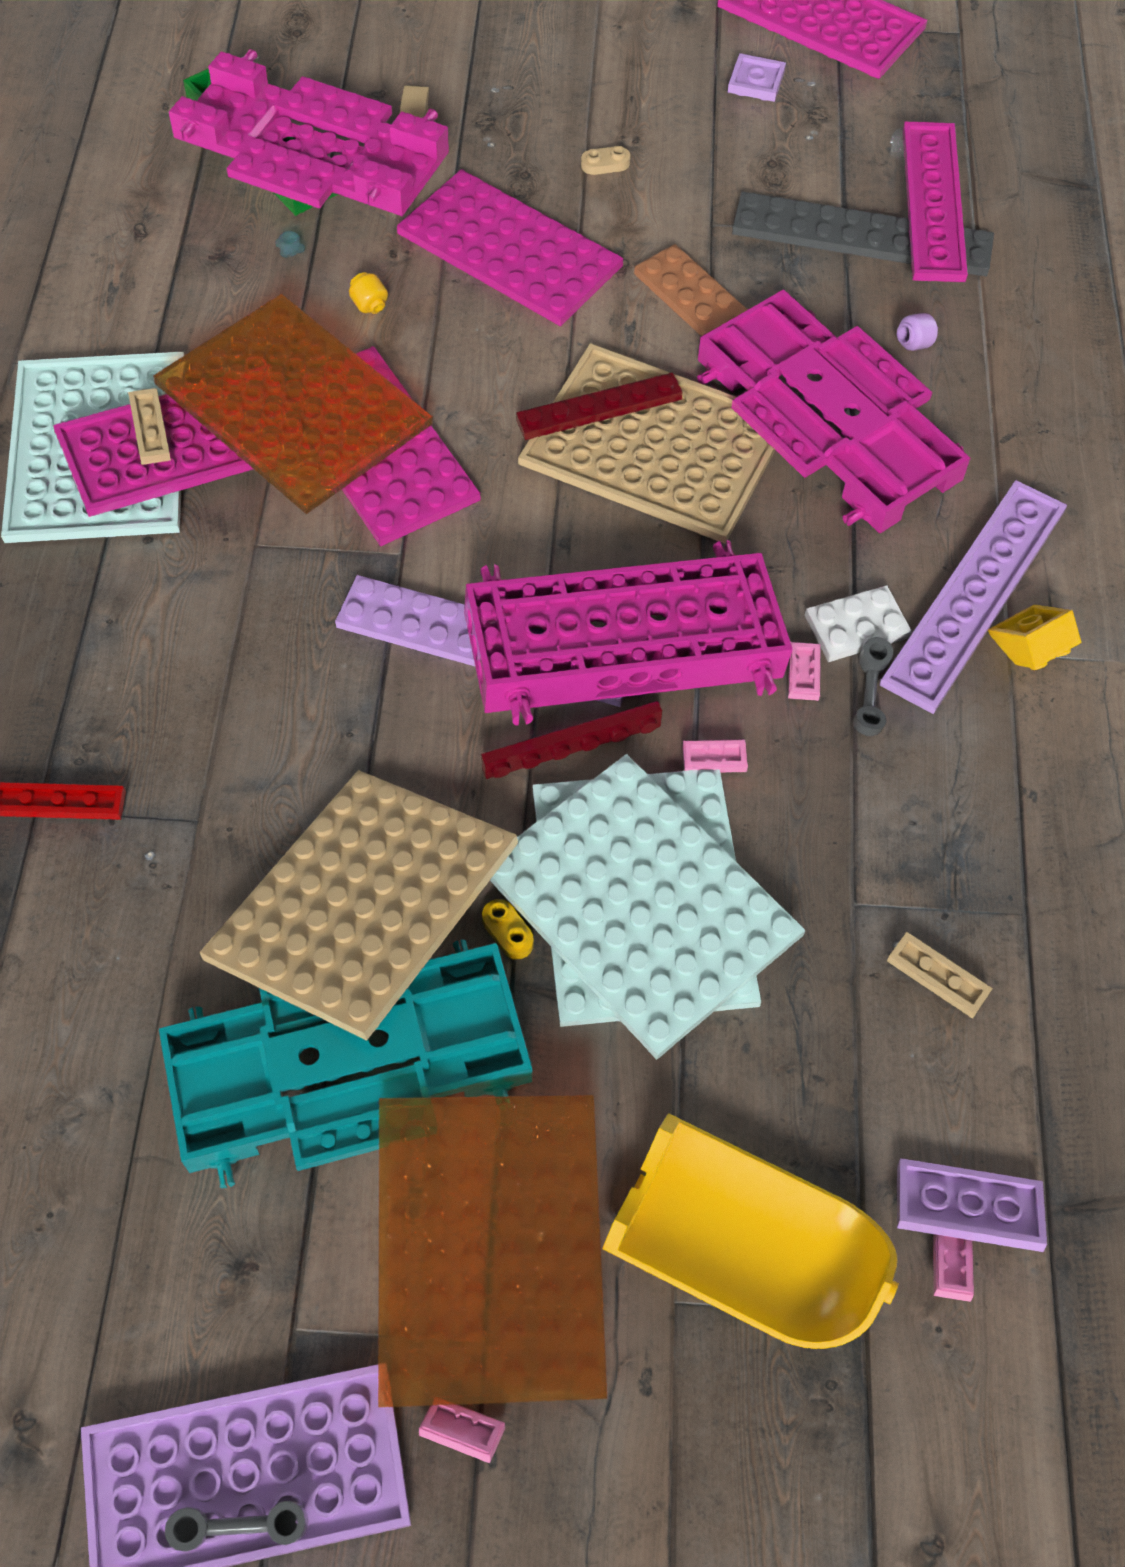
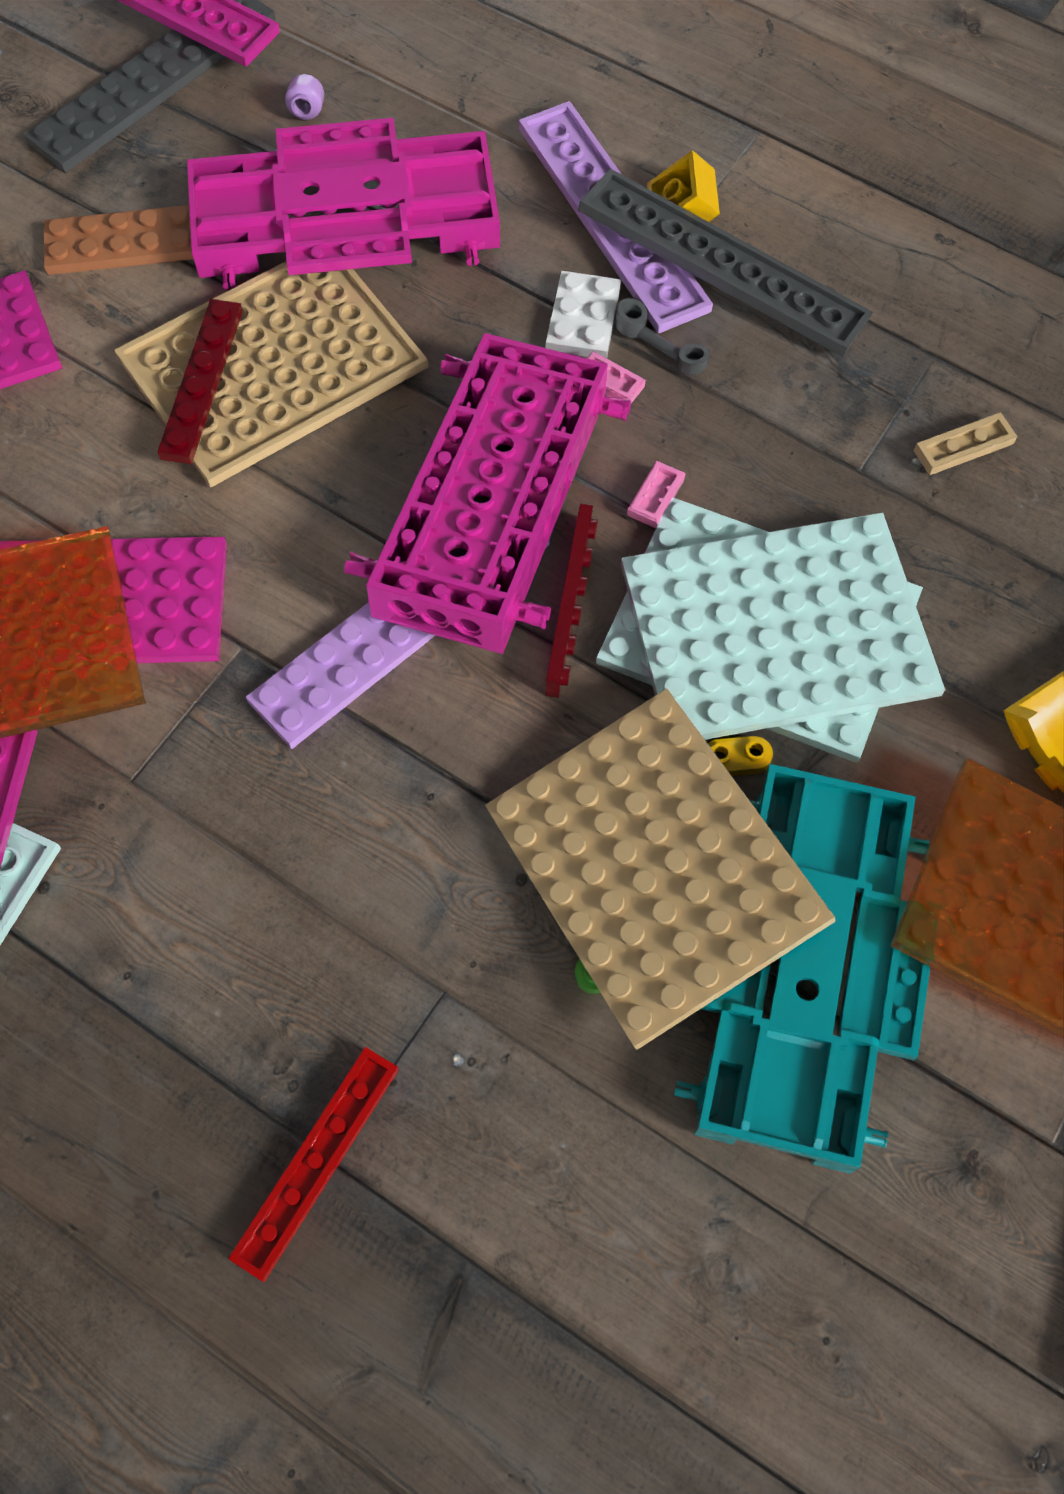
camera: 60 degrees left, 5 degrees up
none -> dark grey plate [578,168,873,357]

